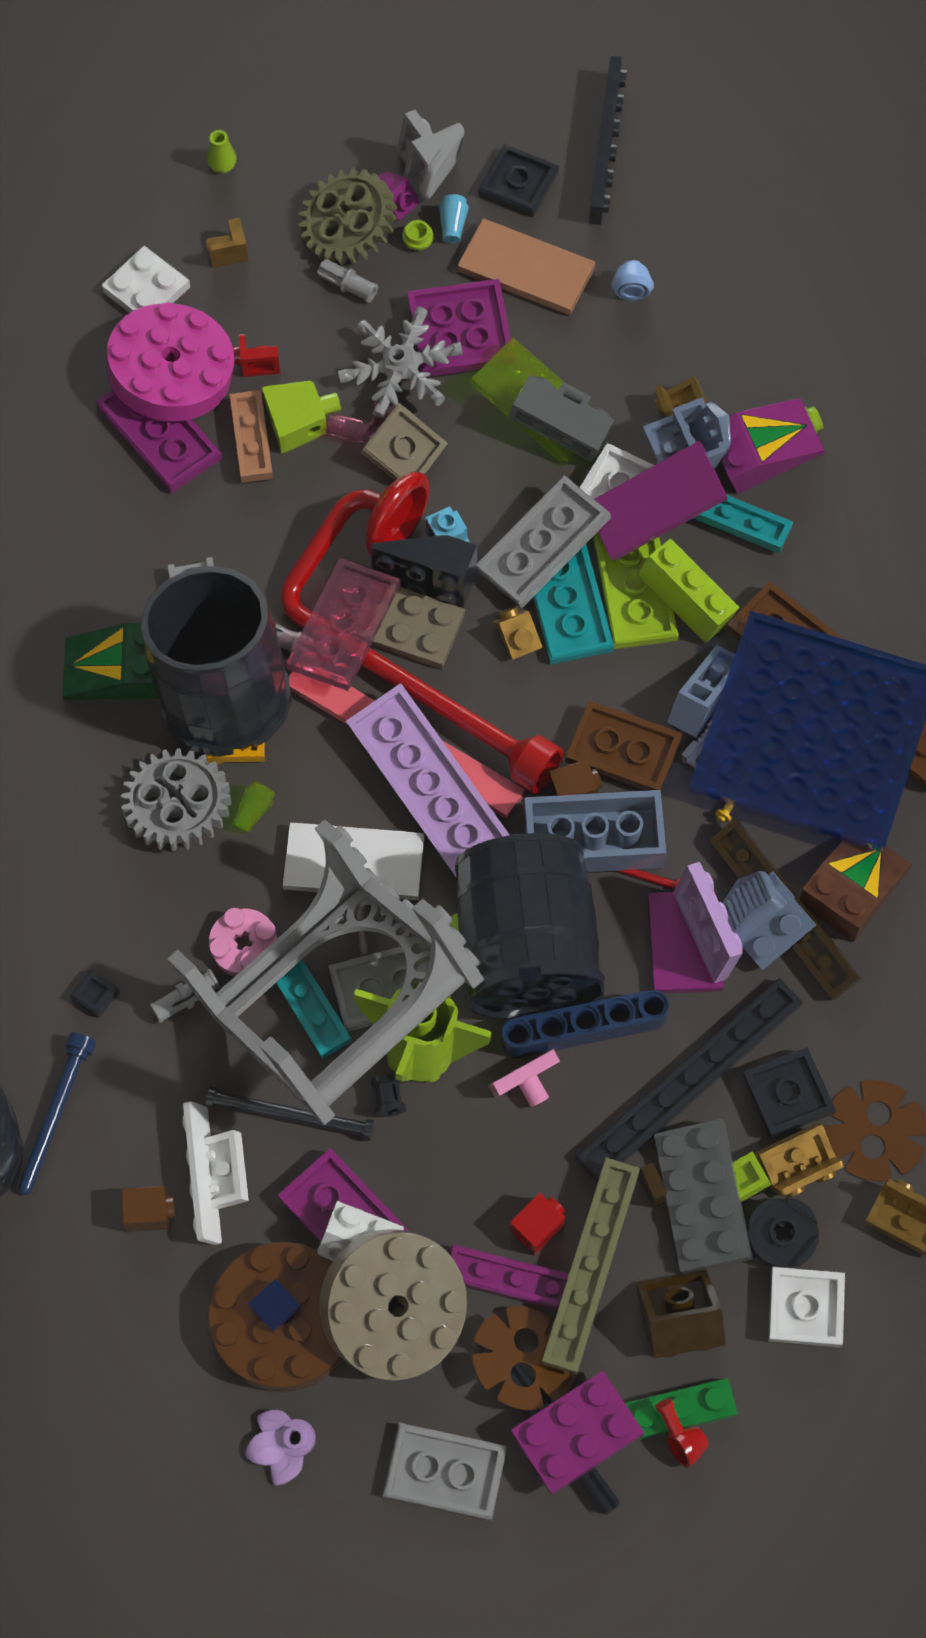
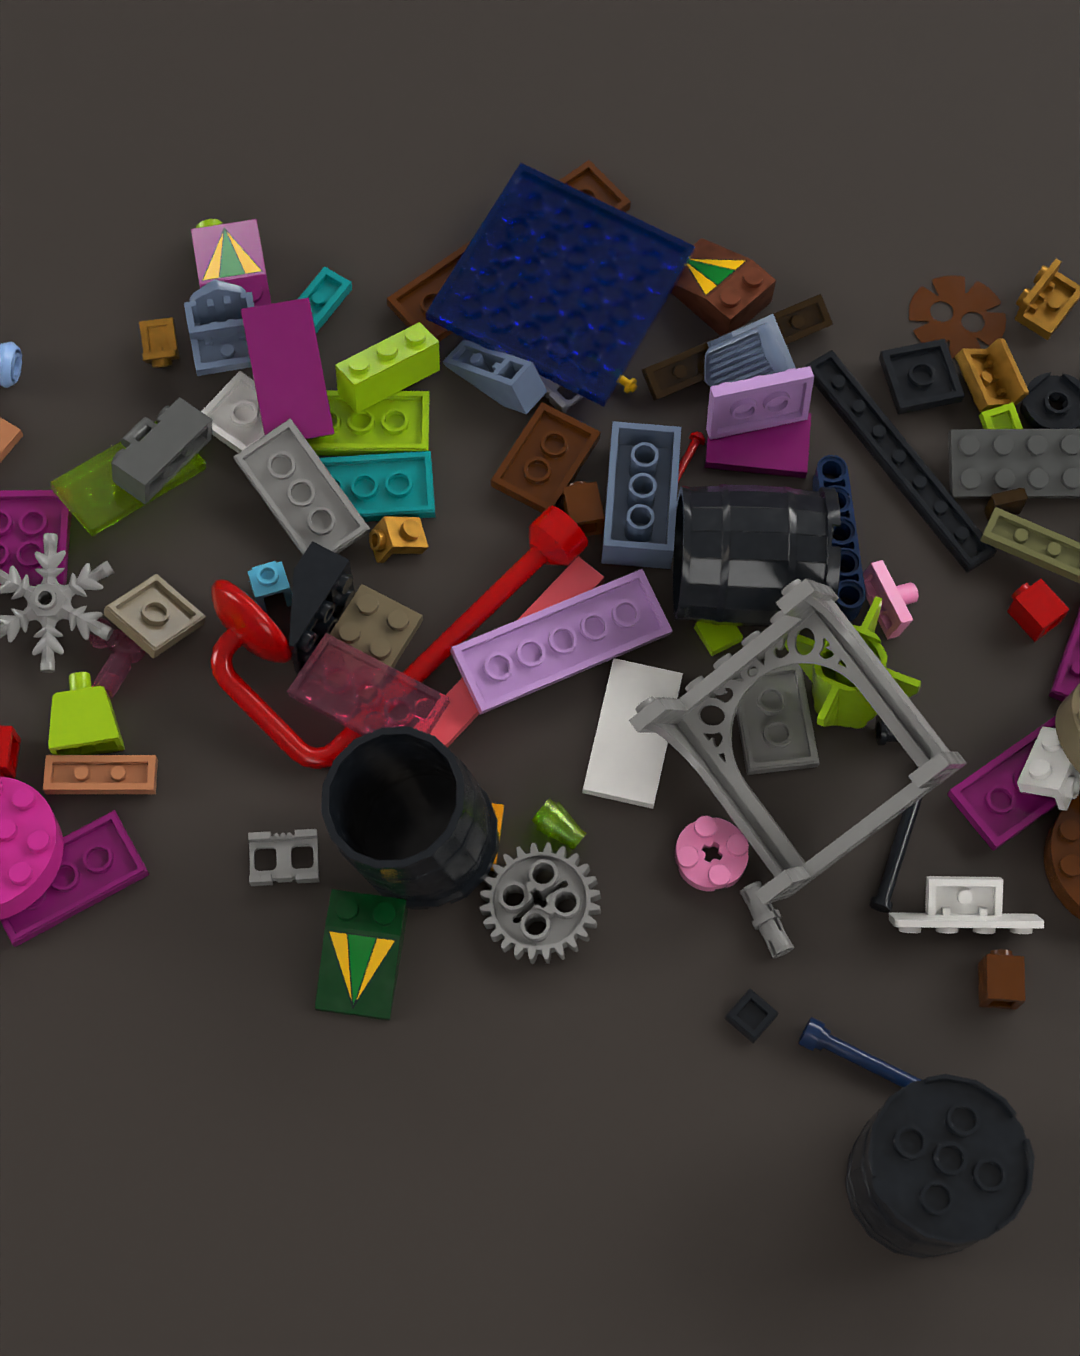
camera: 85 degrees left, 0 degrees up
teal plate [276,959,352,1059] -> none

